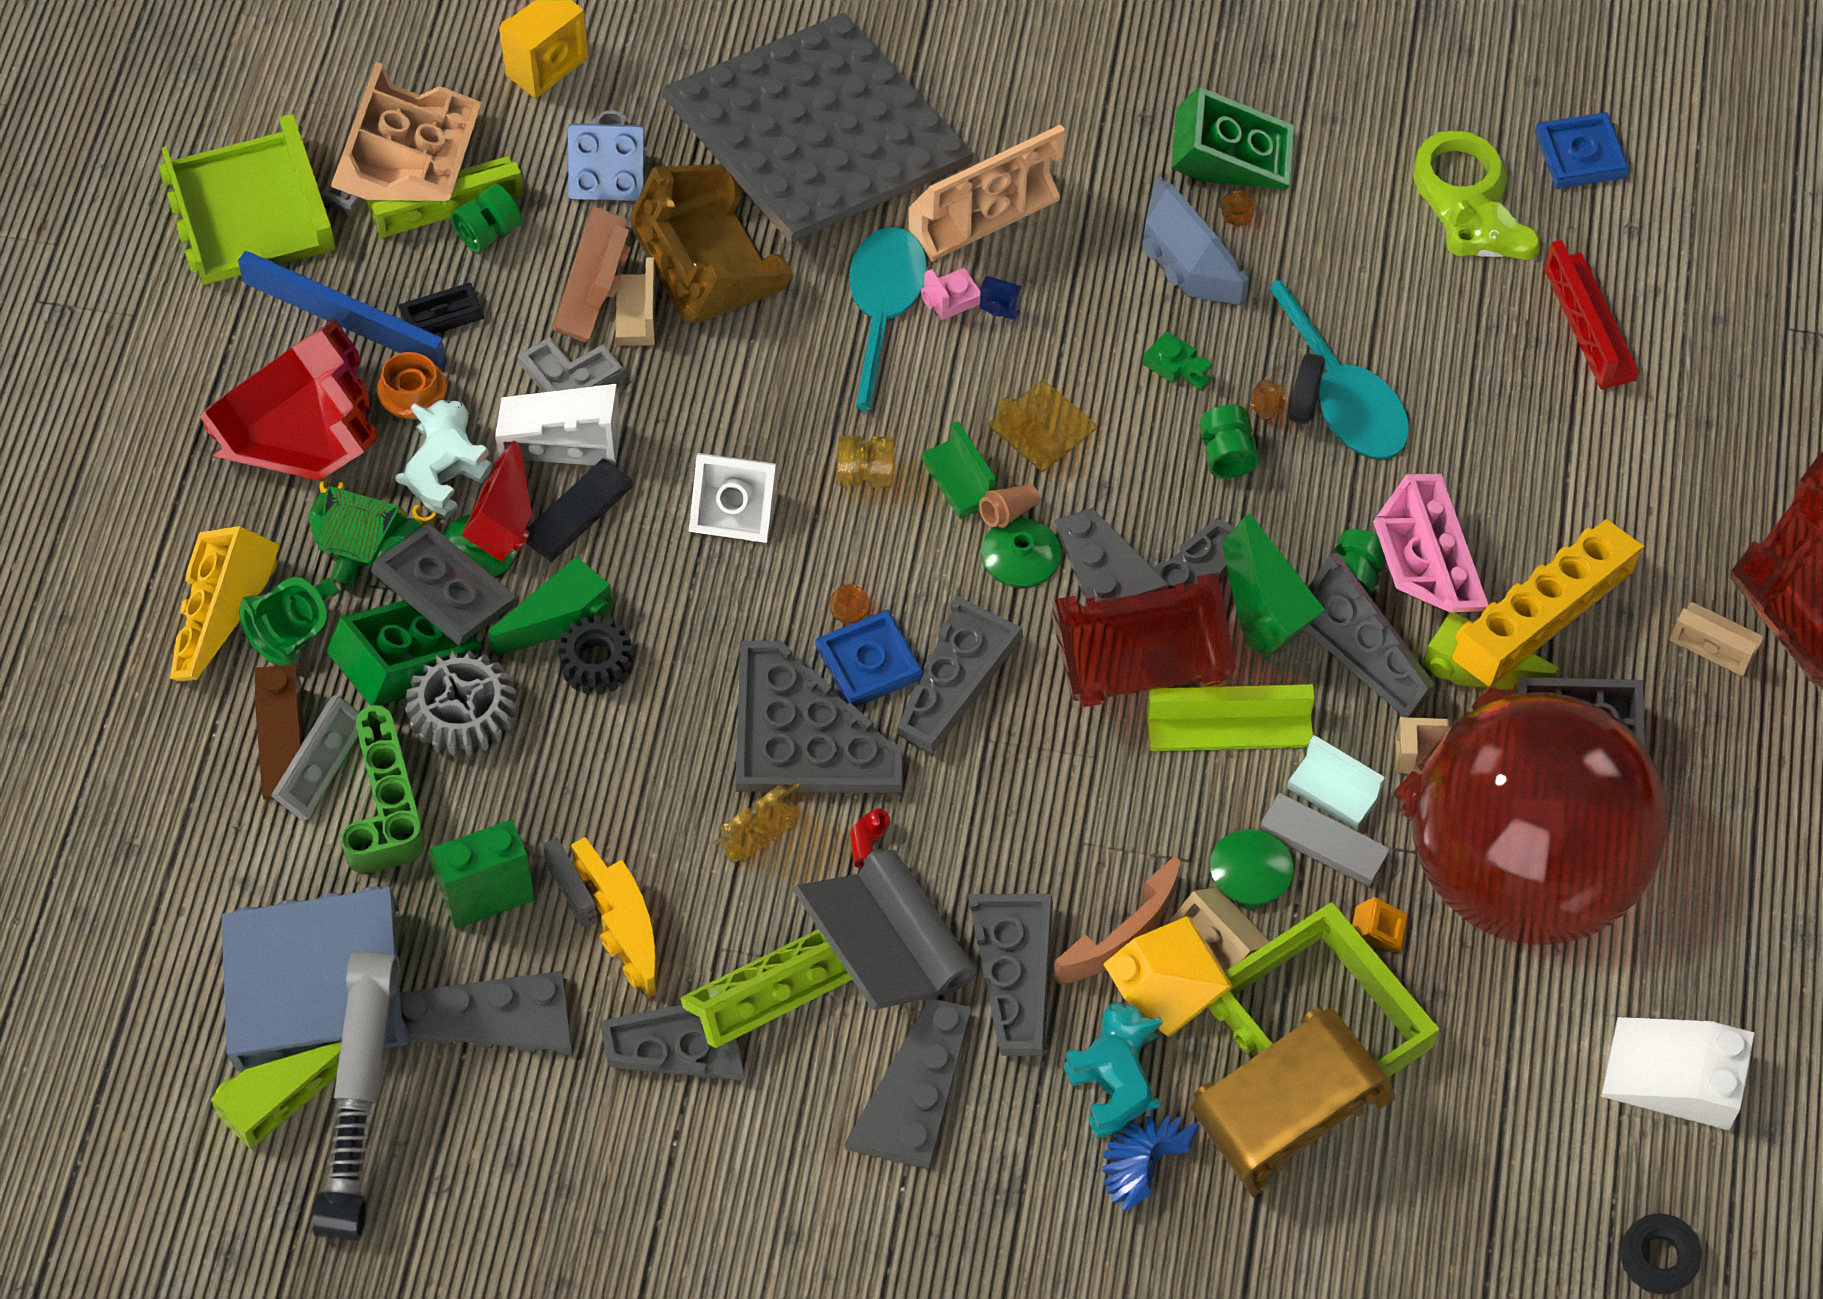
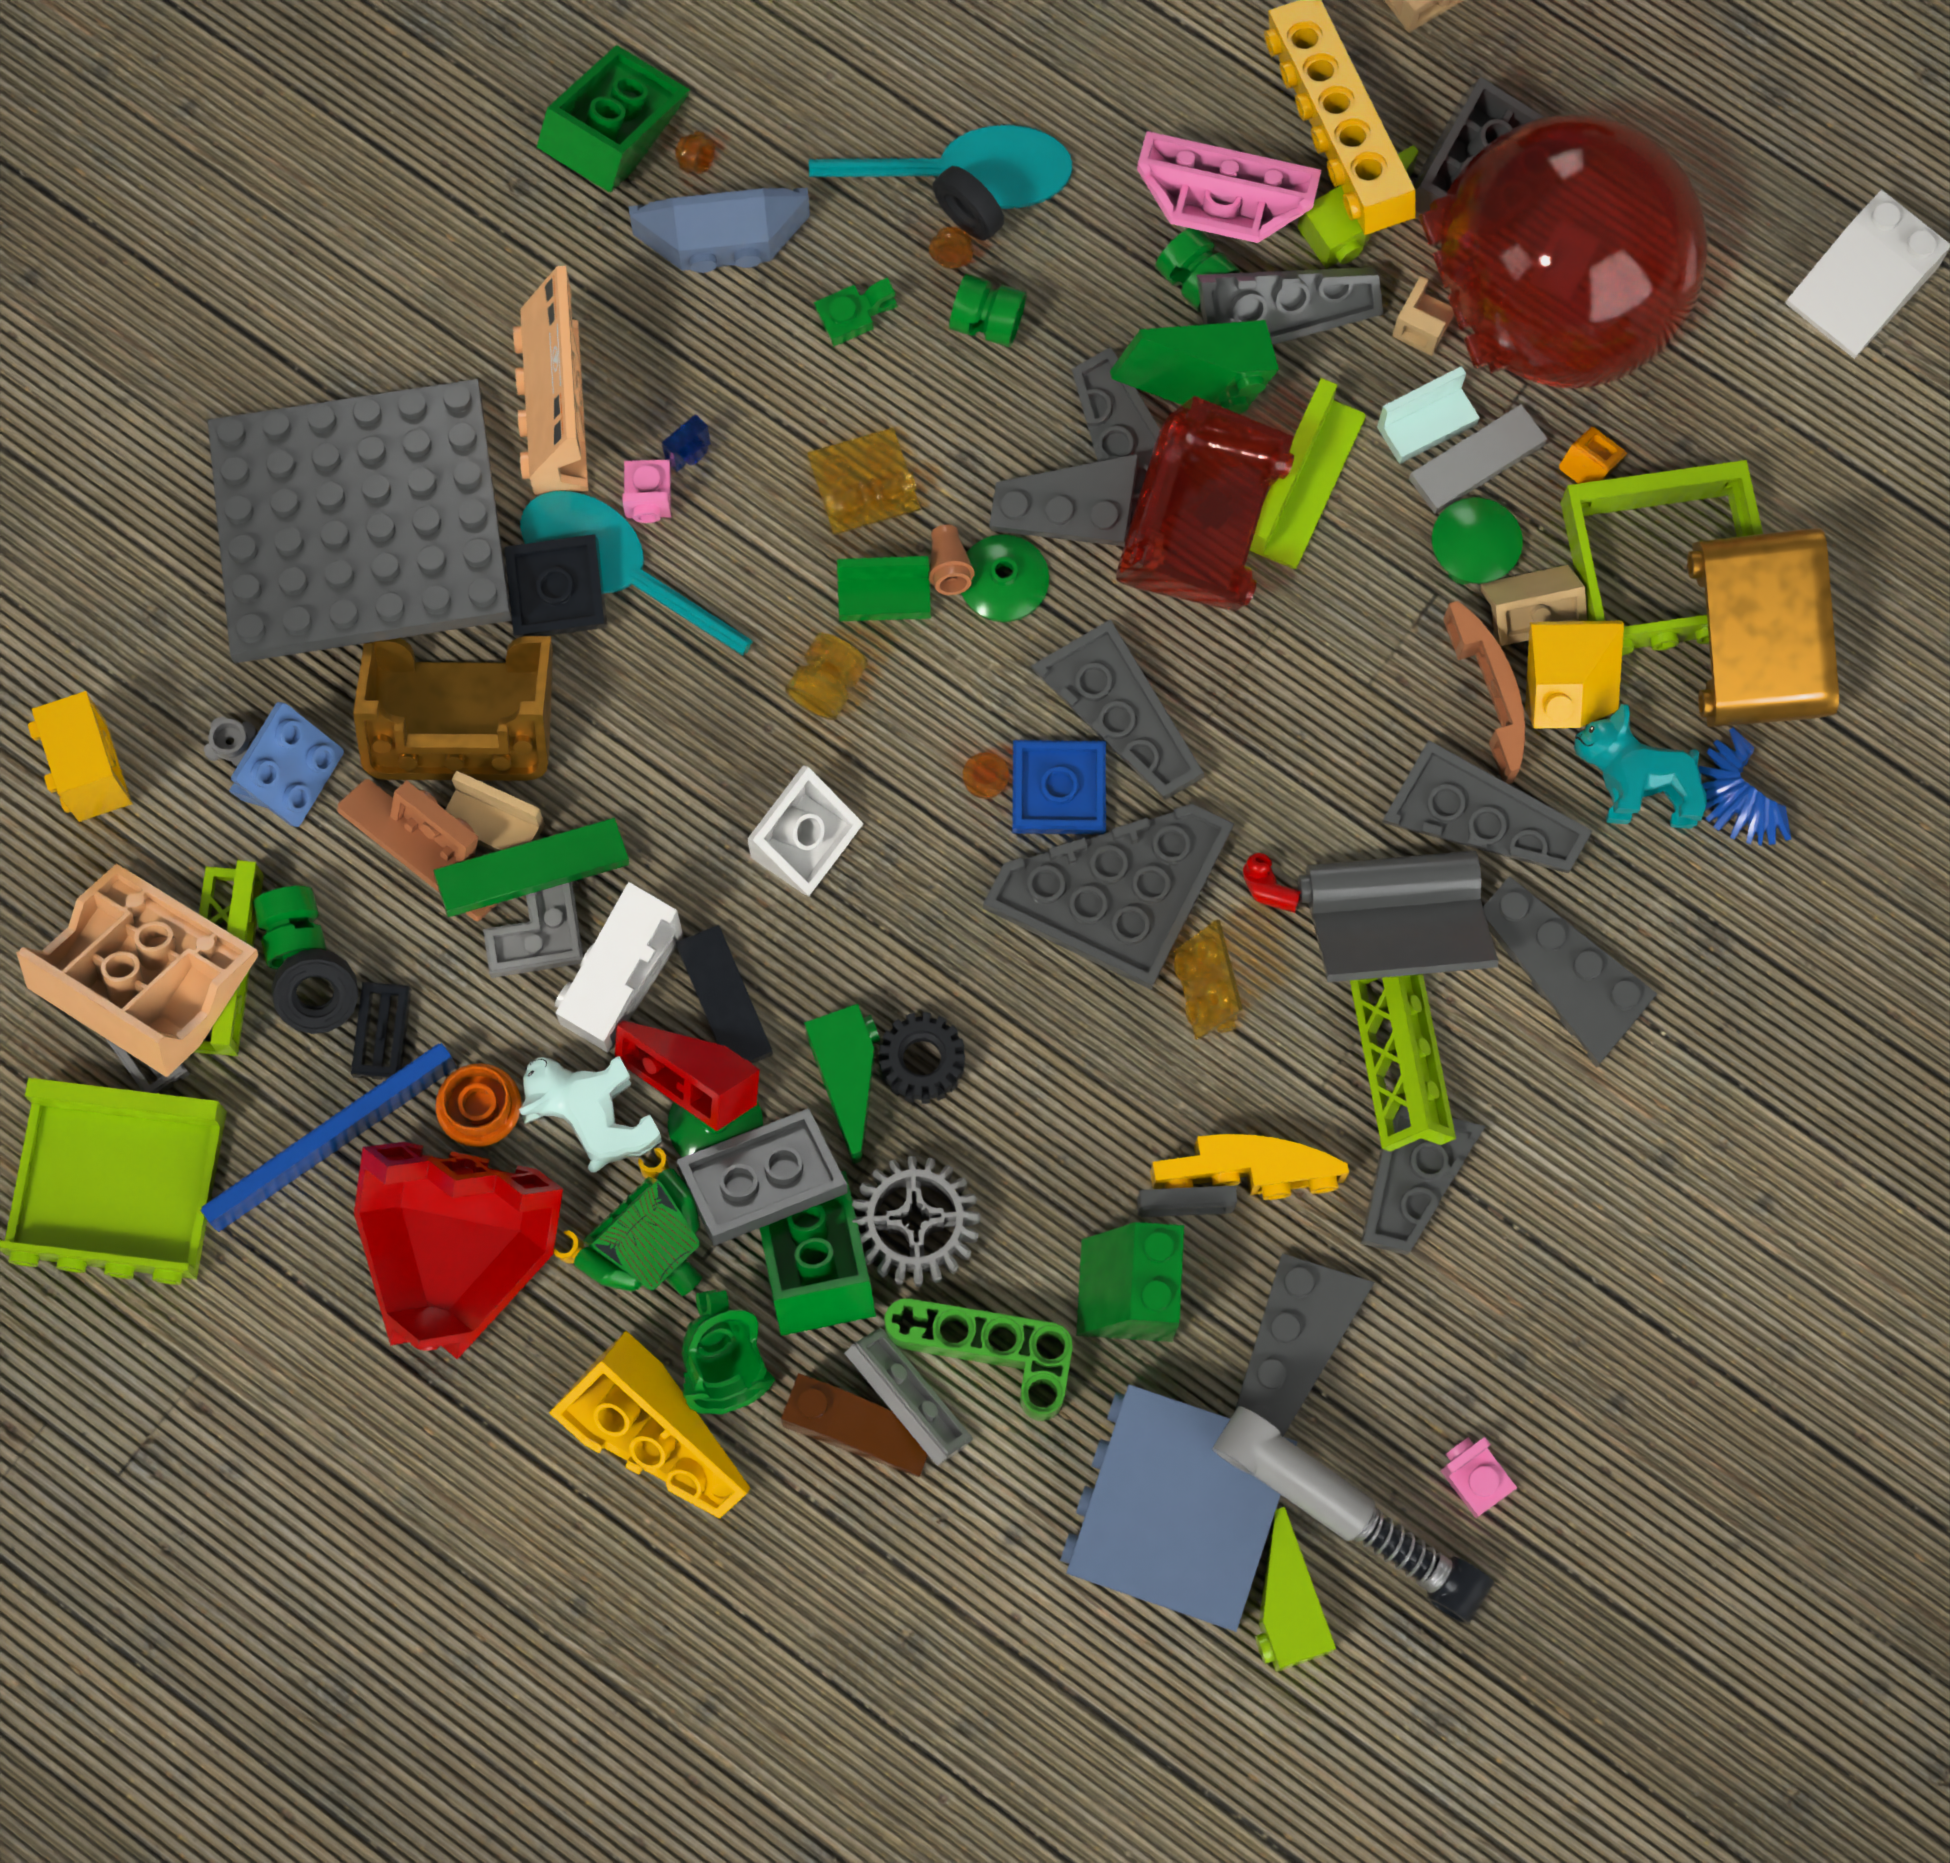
camera: 65 degrees left, 15 degrees up
none -> black tyre [272,949,359,1034]
none -> green tile [433,818,629,917]
none -> black plate [504,534,608,639]
none -> bright pink bracket [1441,1437,1517,1518]

